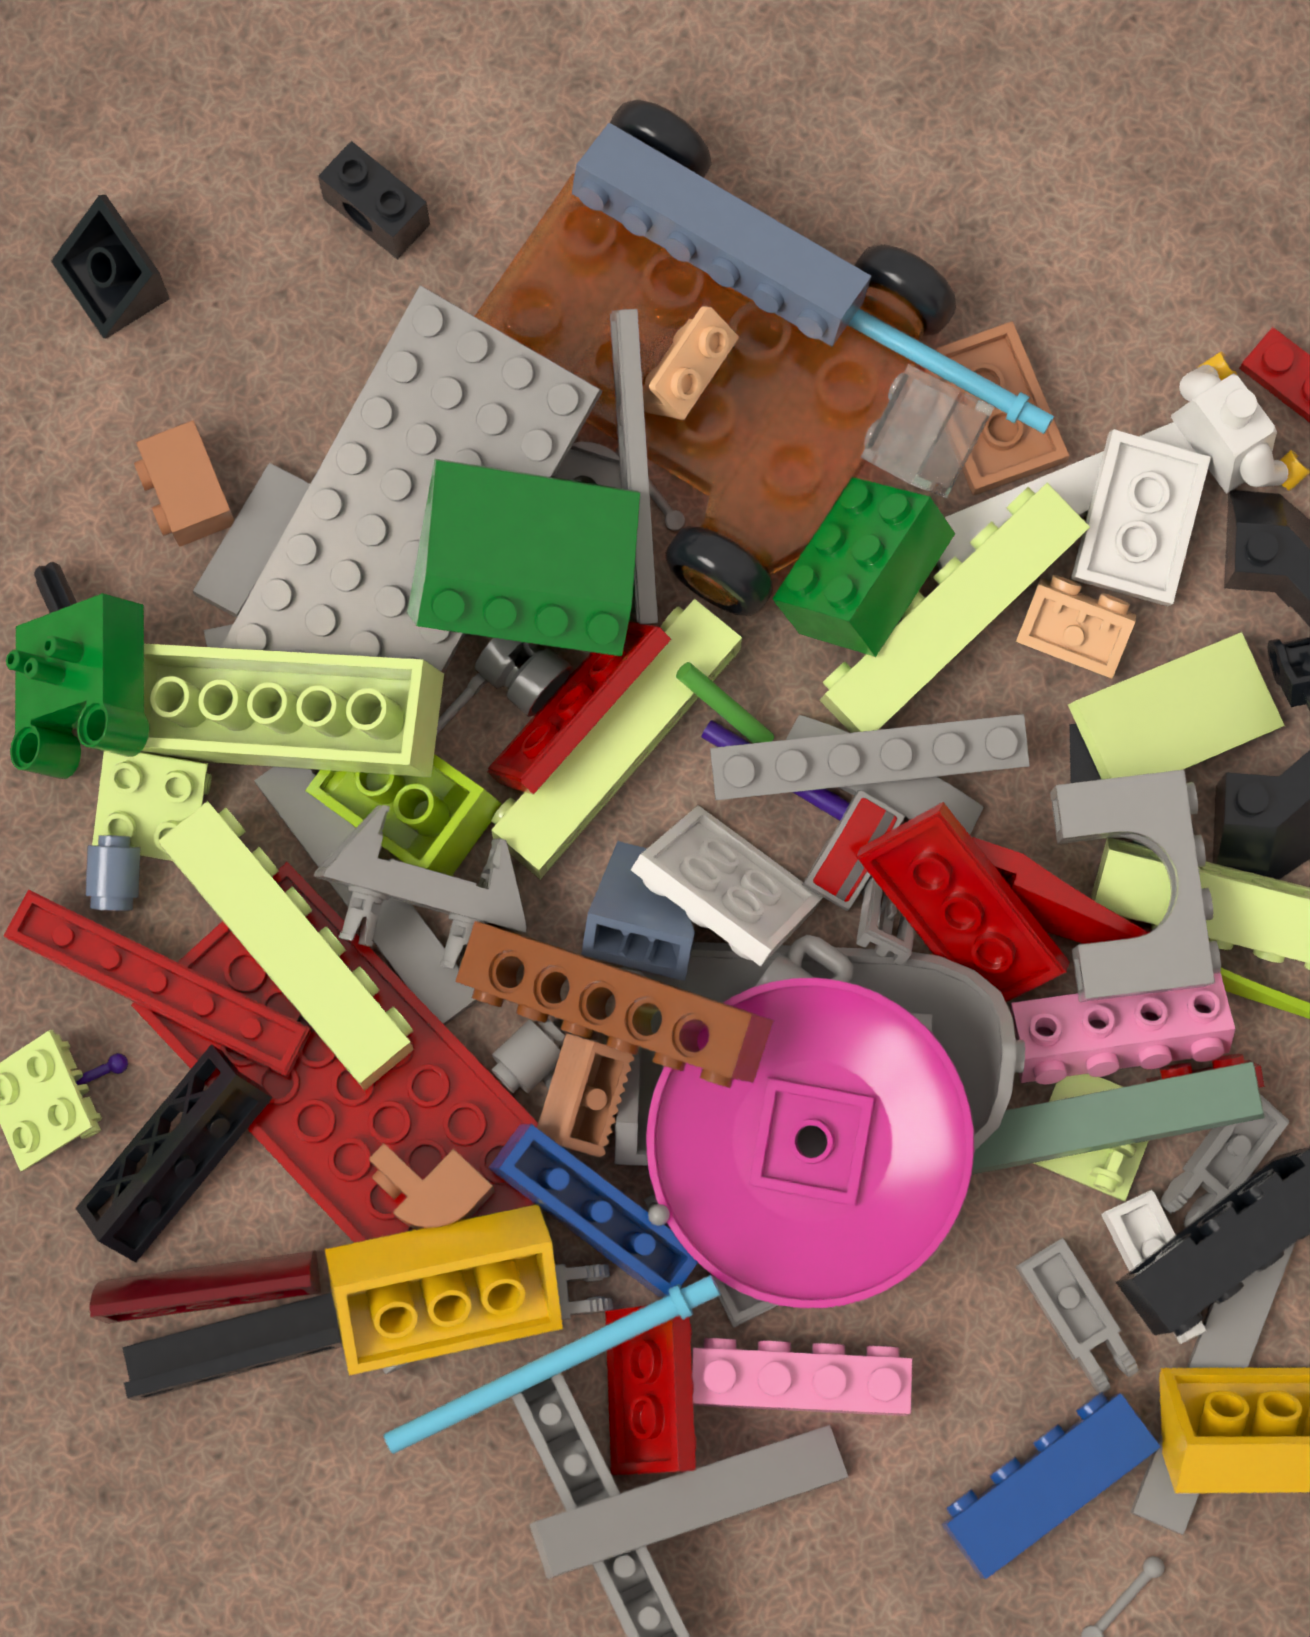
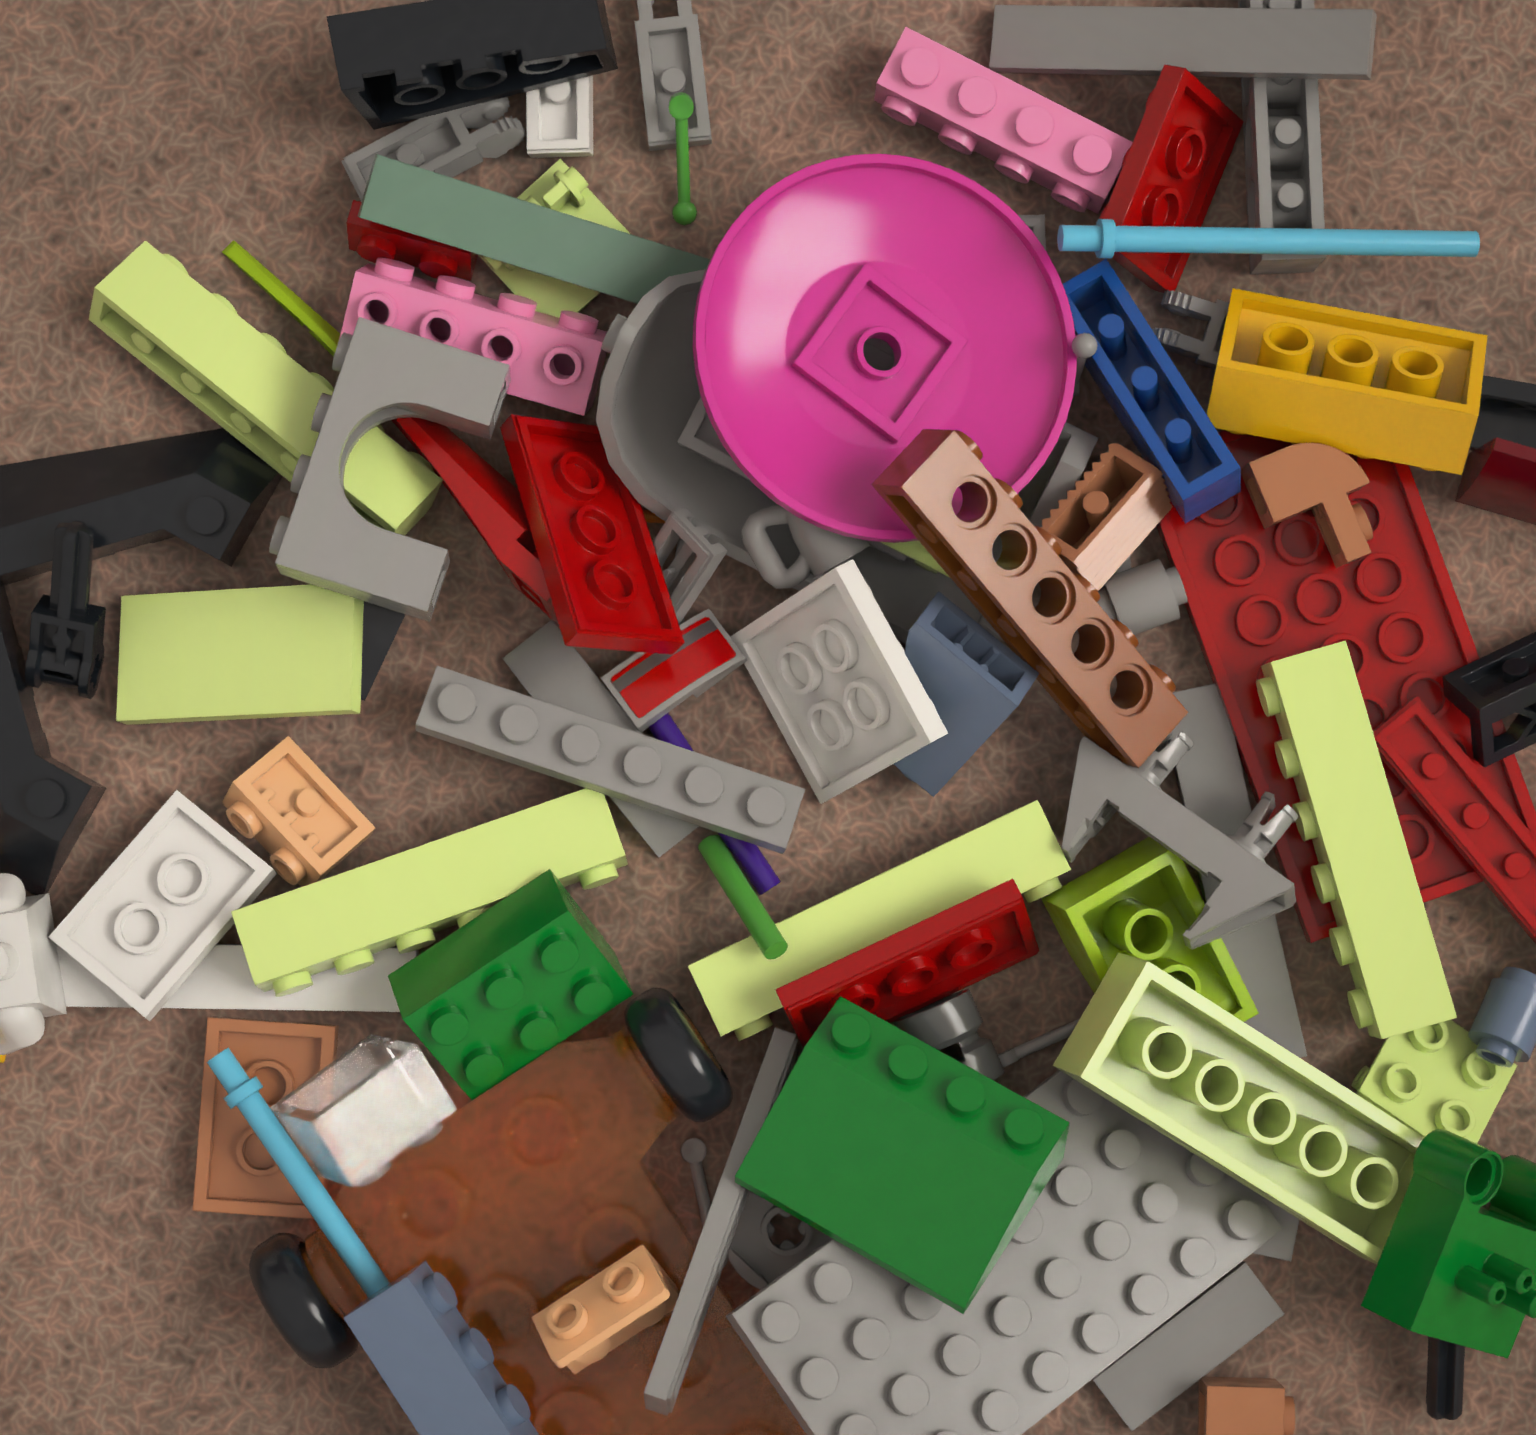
camera: 155 degrees left, 10 degrees up
none -> bright green hinge [668,92,697,225]

